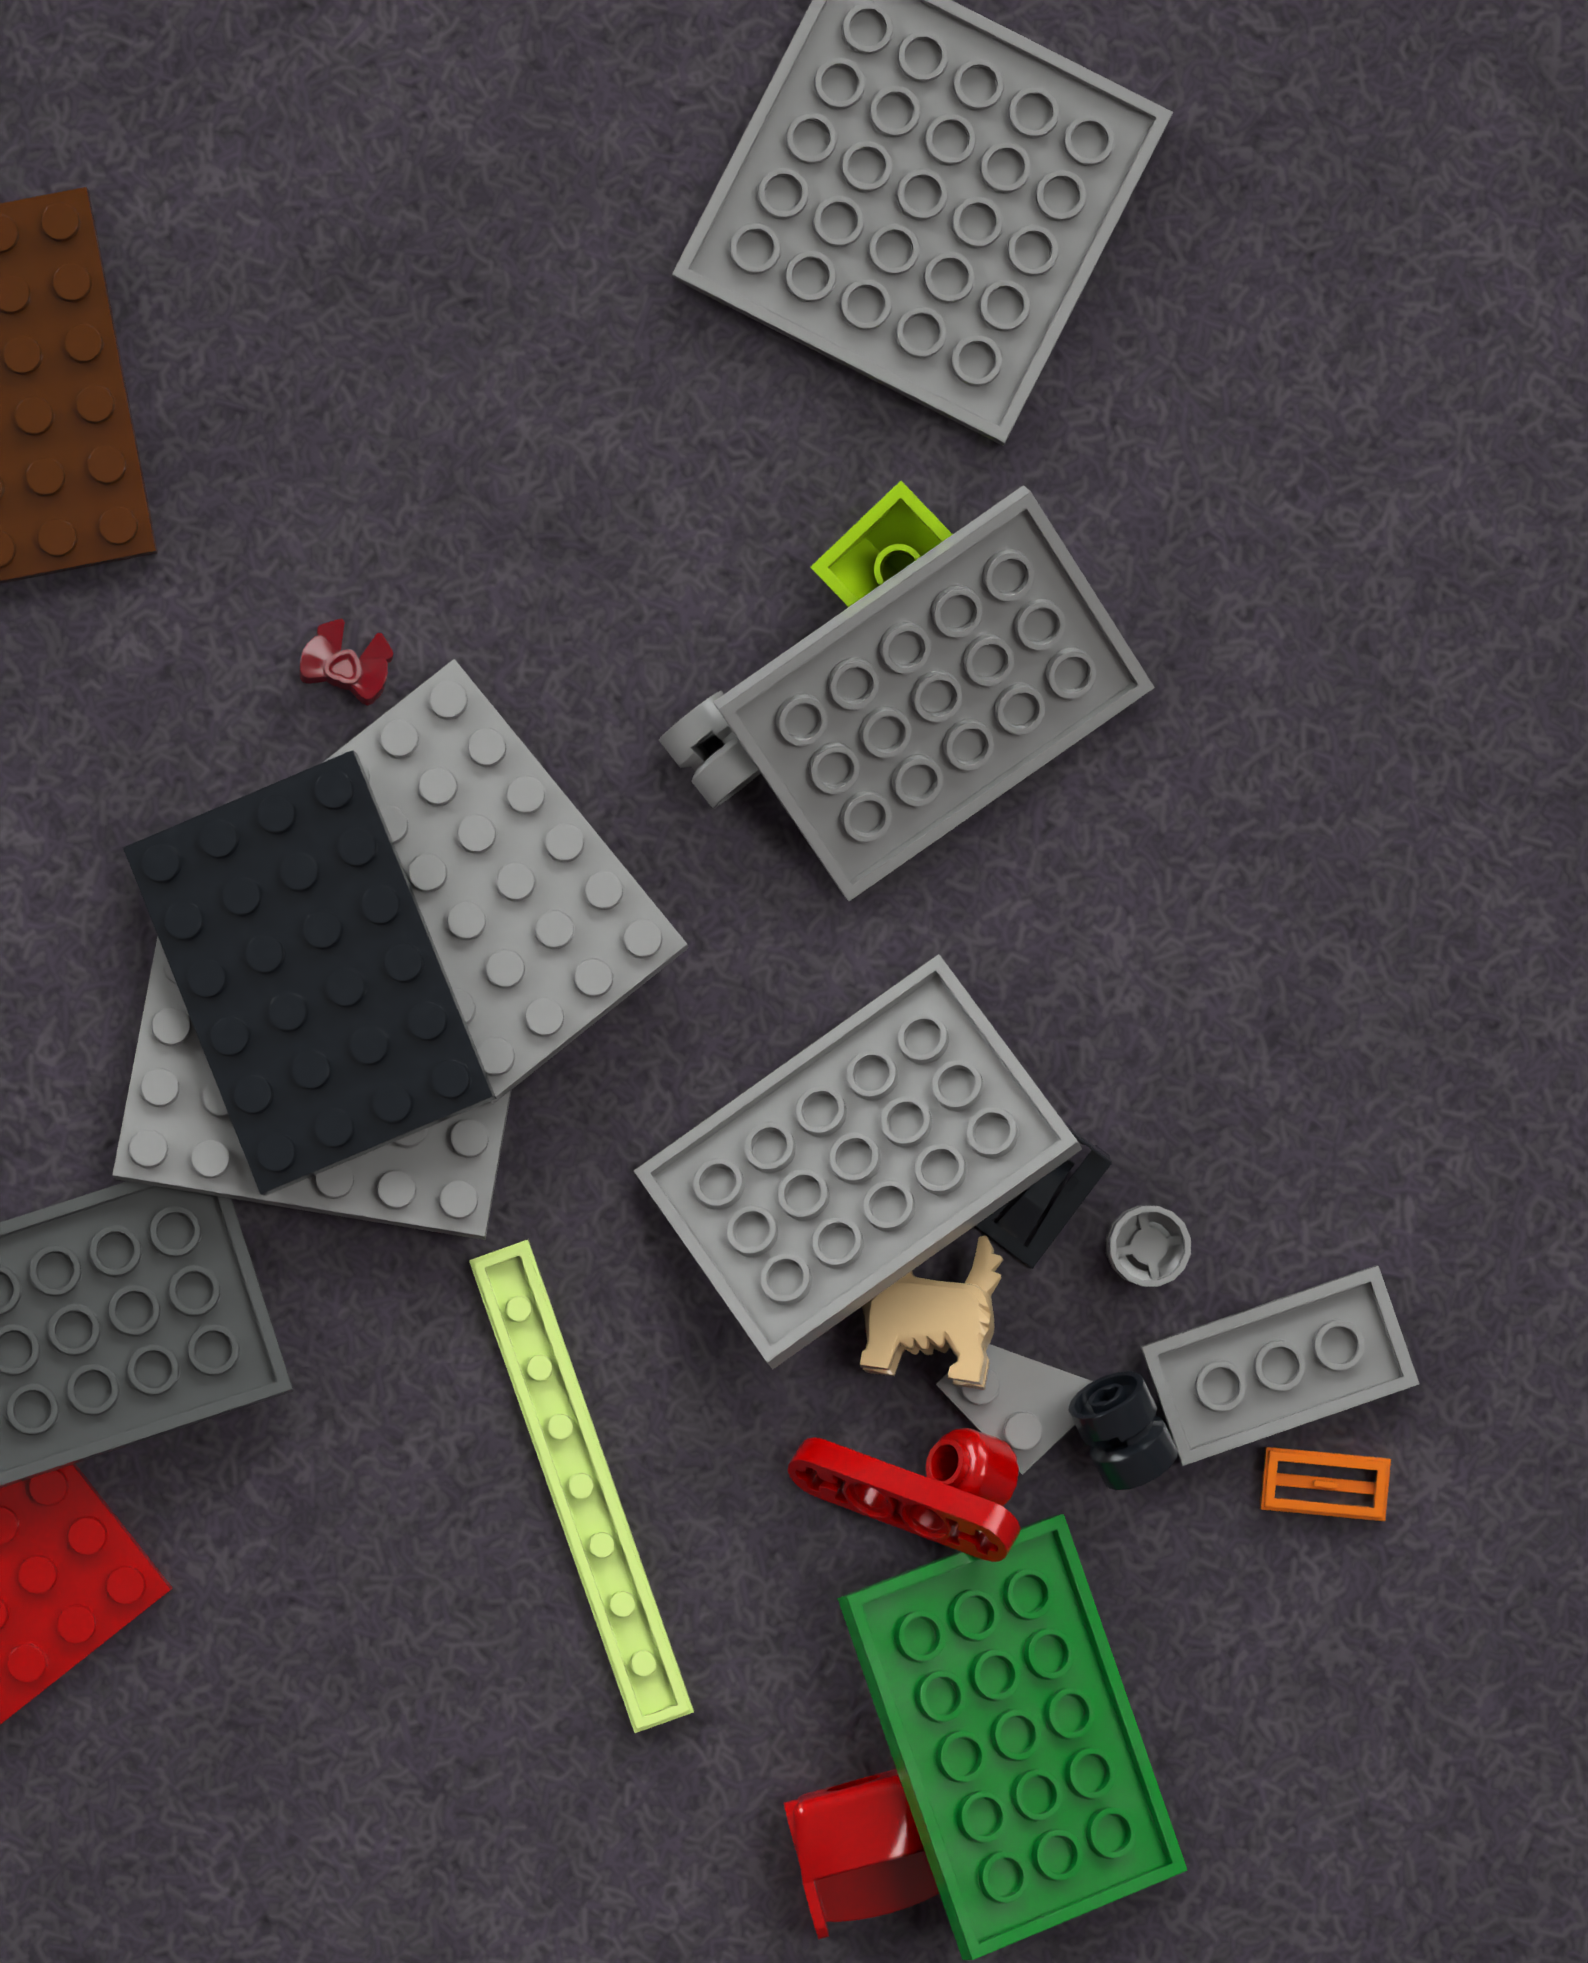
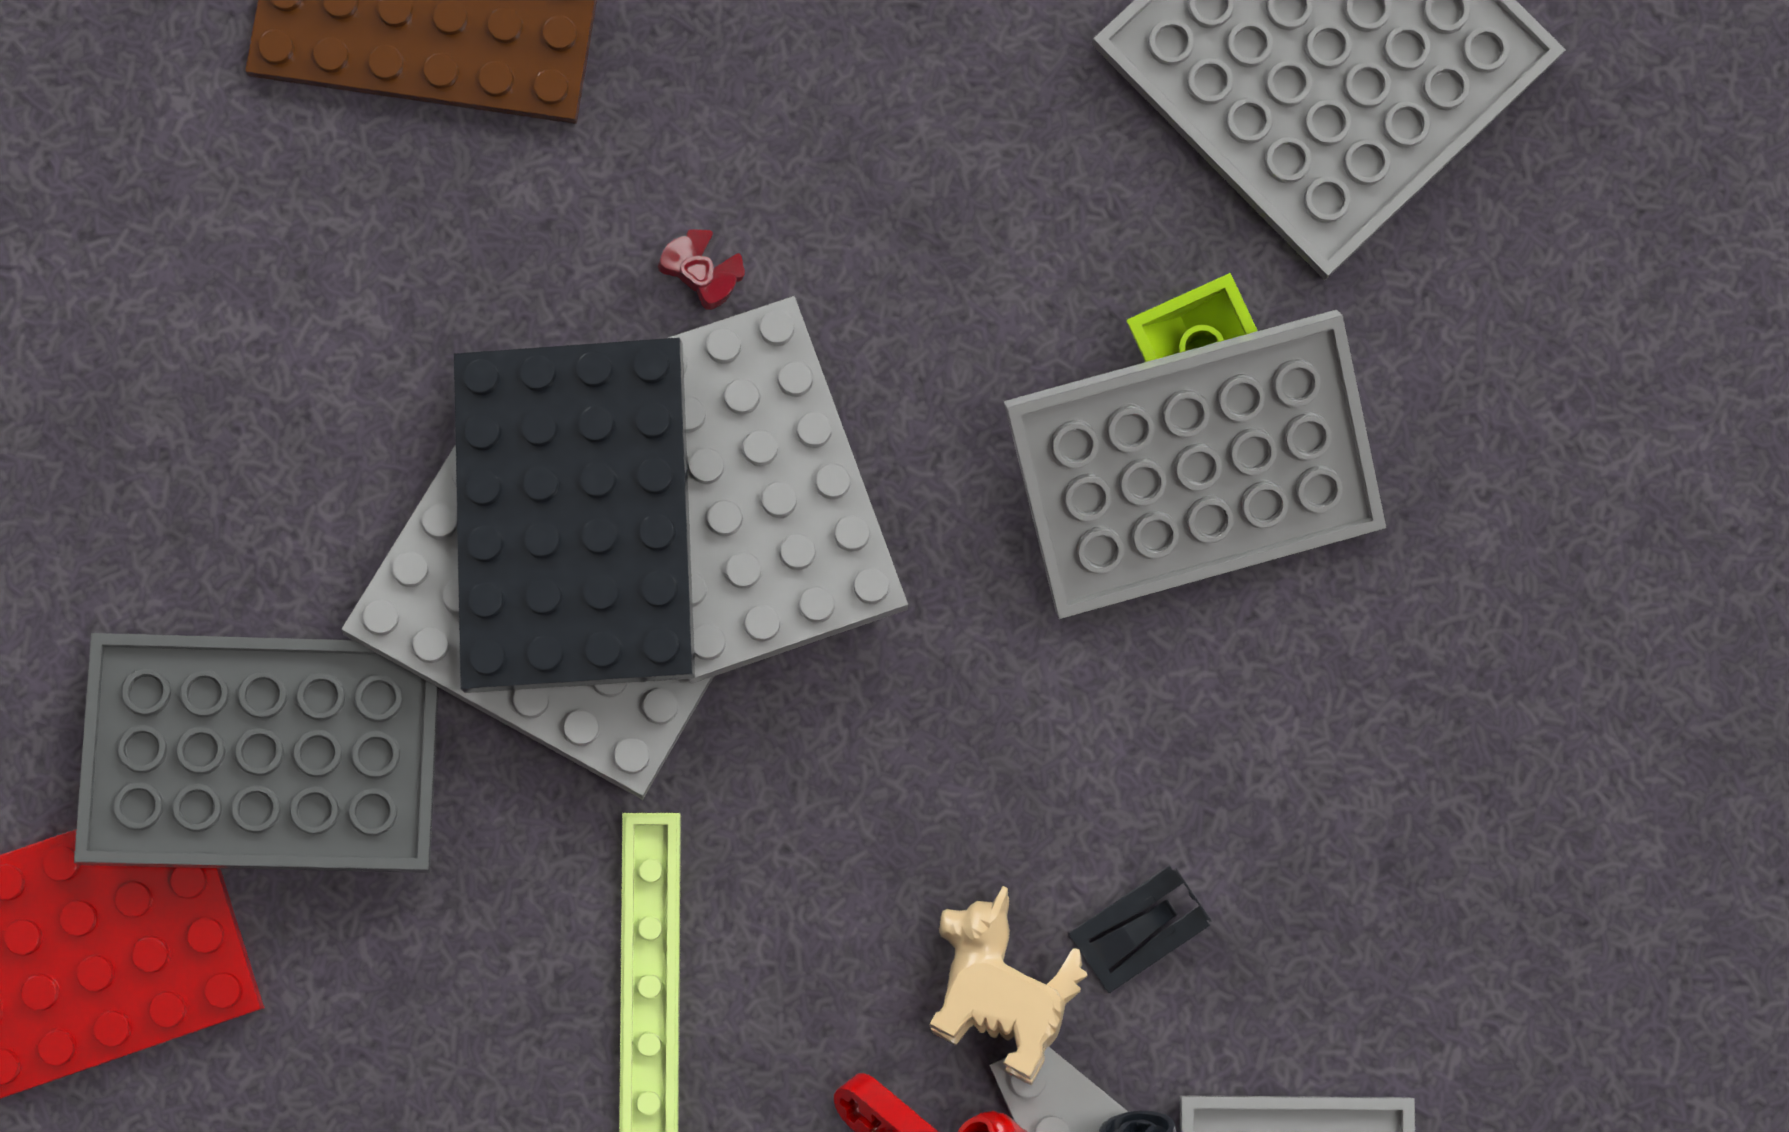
camera: 20 degrees right, 5 degrees down
light grey plate [634,954,1082,1370] -> none
light grey wheel [659,691,761,809] -> none
light grey wheel [1106,1206,1191,1287] -> none

